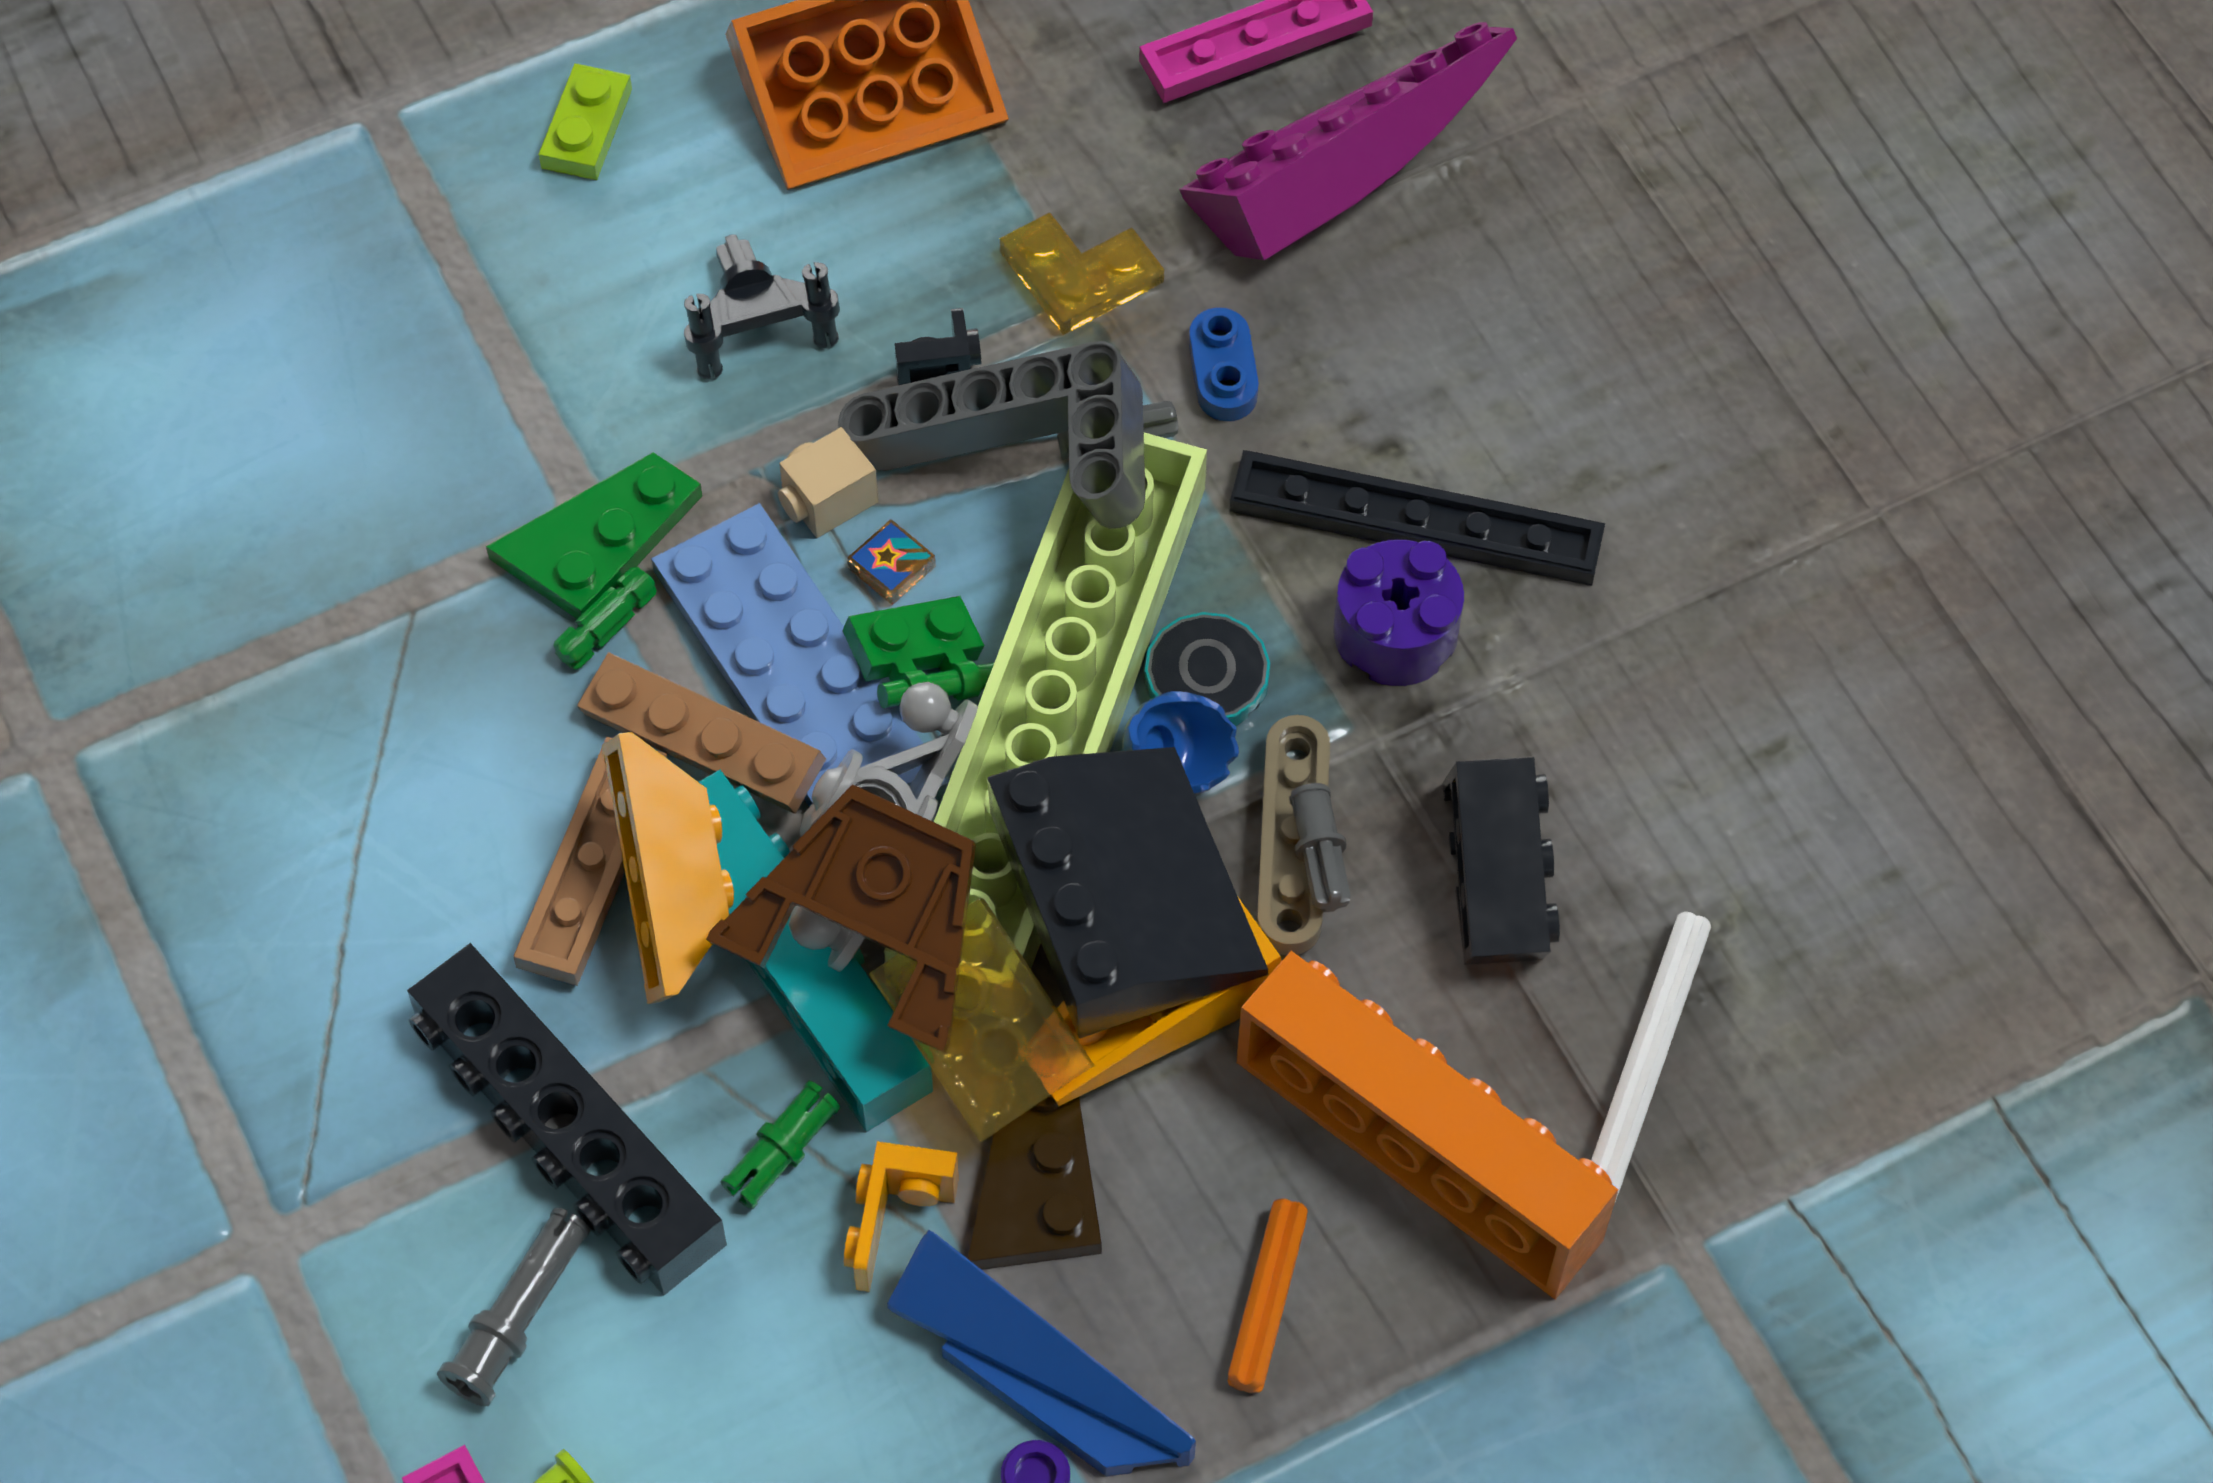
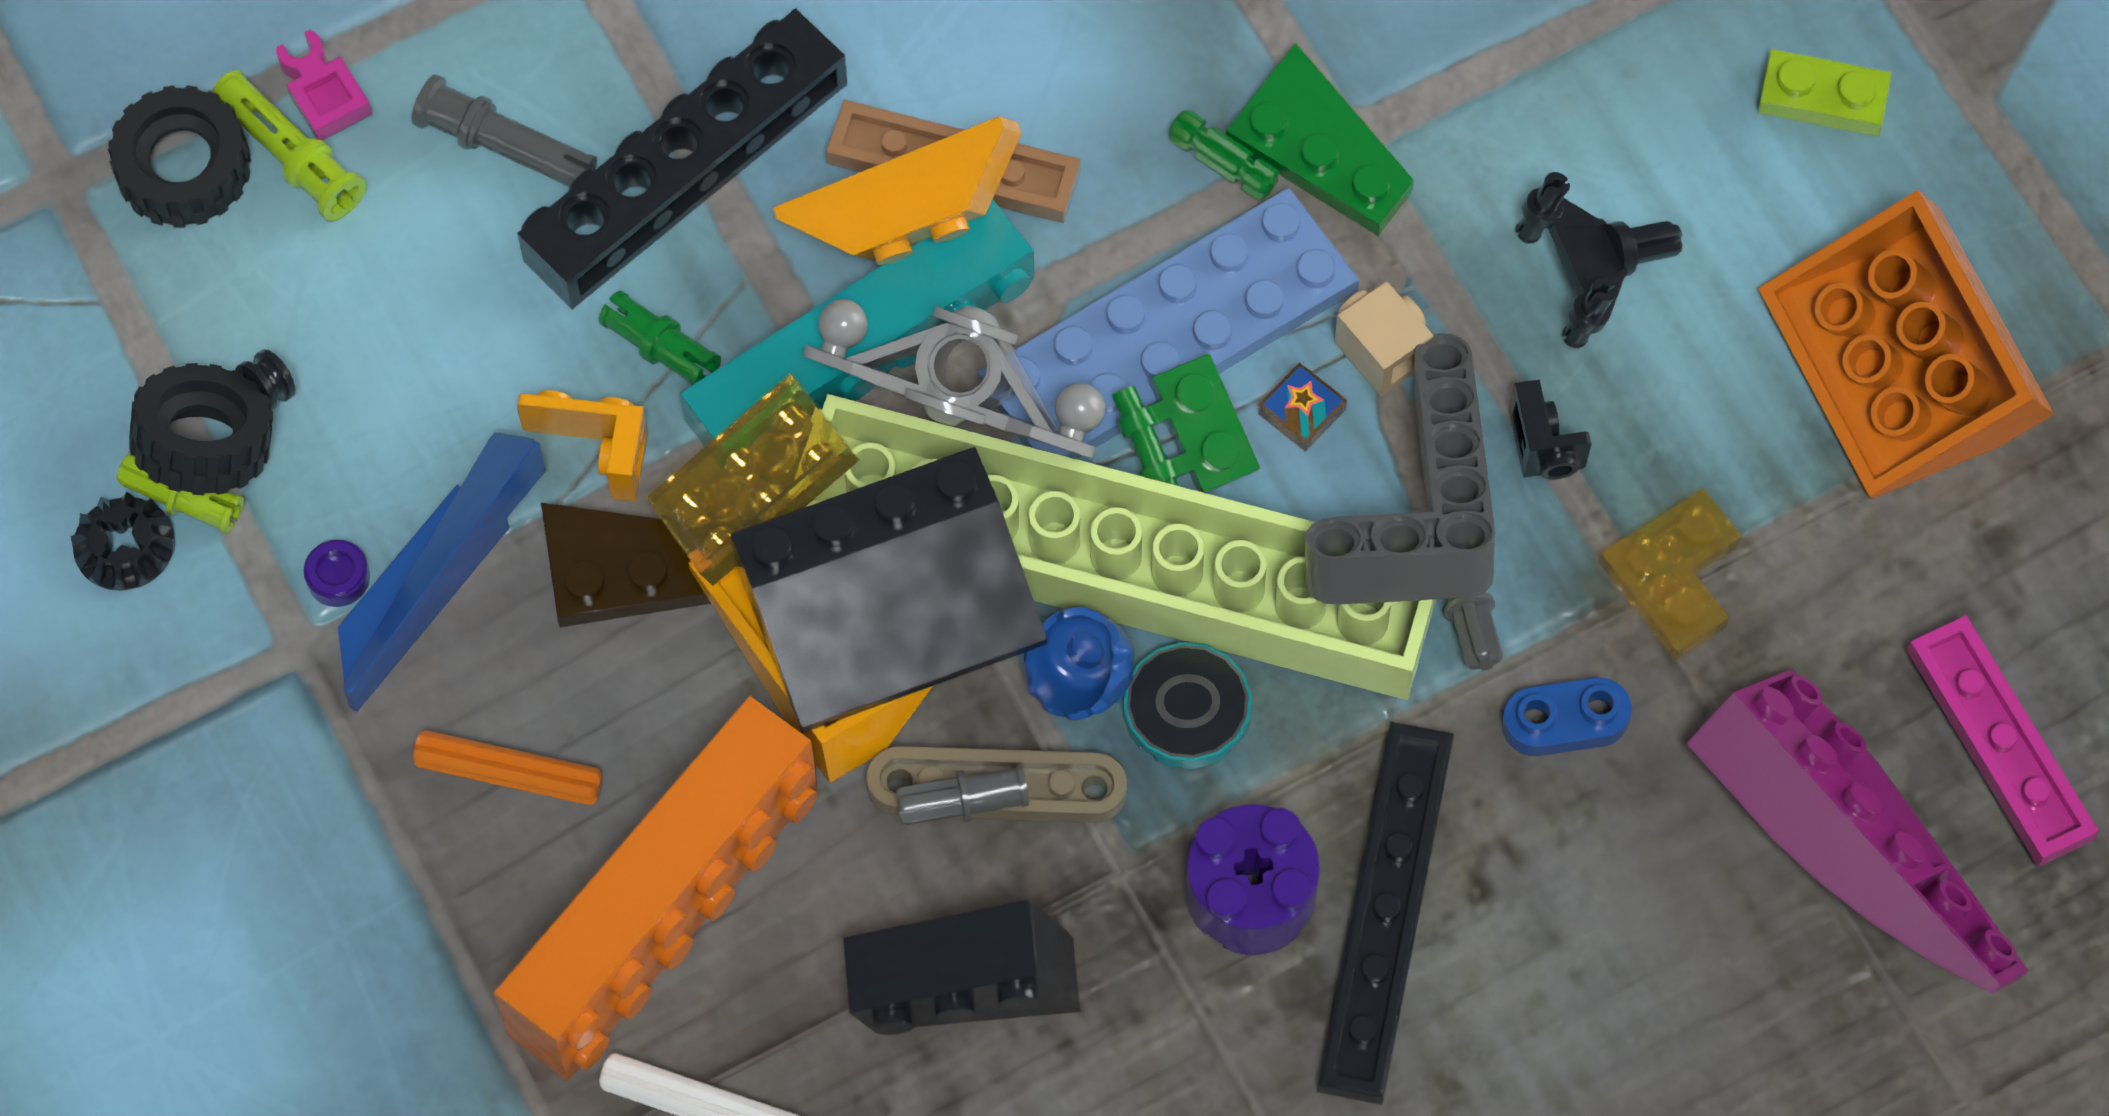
camera: 90 degrees right, 5 degrees up
medium nougat plate [577,652,826,814] -> none
reddish brown wing [706,784,976,1054] -> none

